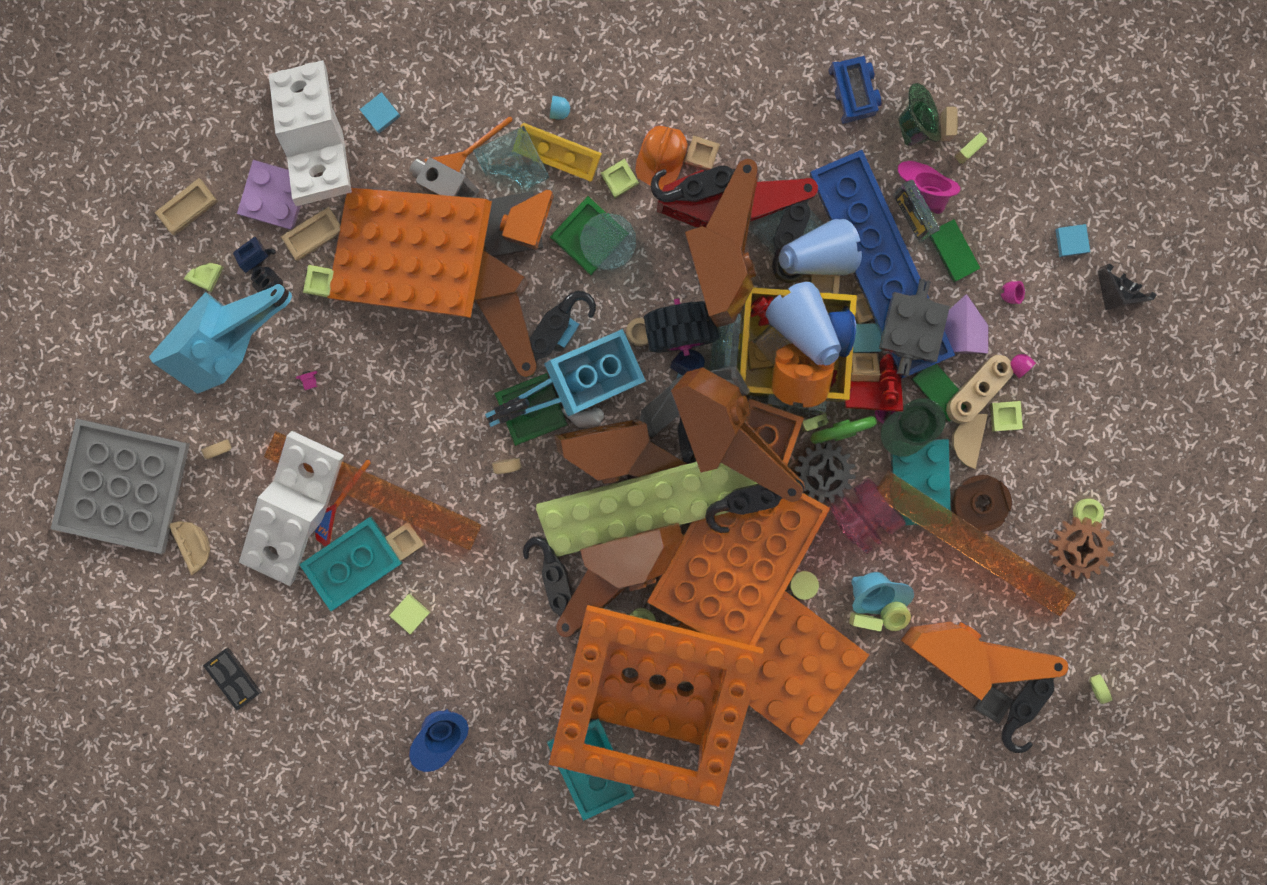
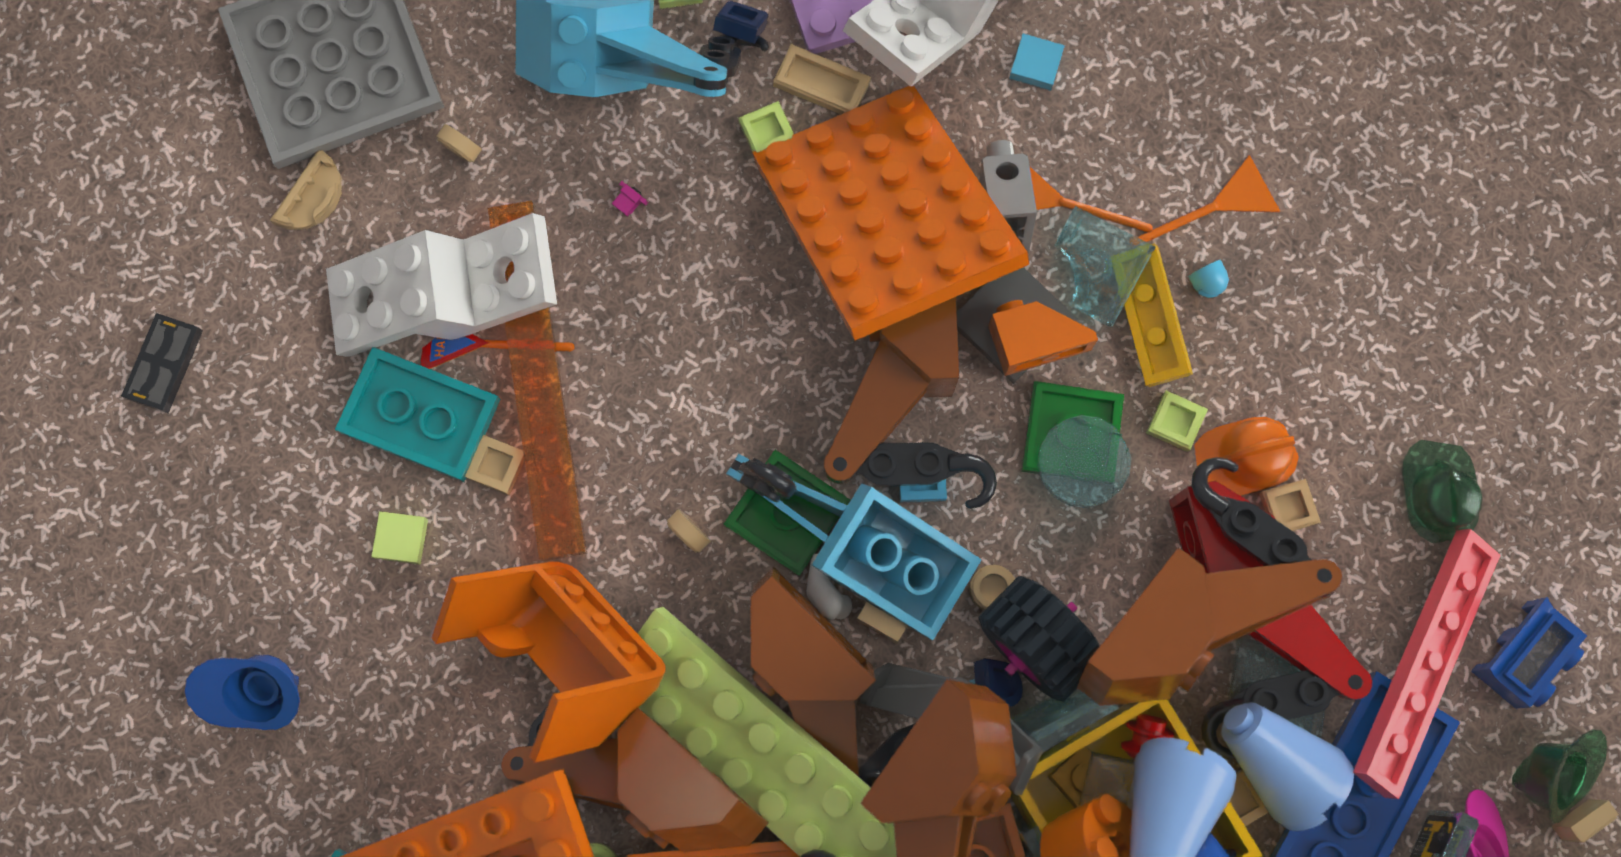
camera: 50 degrees right, 10 degrees down
none -> orange windscreen [431,561,666,763]
none -> tan tile [857,602,908,644]
none -> orange piece [1131,155,1281,247]
none -> coral plate [1353,529,1500,799]
none -> clear green piece [1402,439,1483,543]

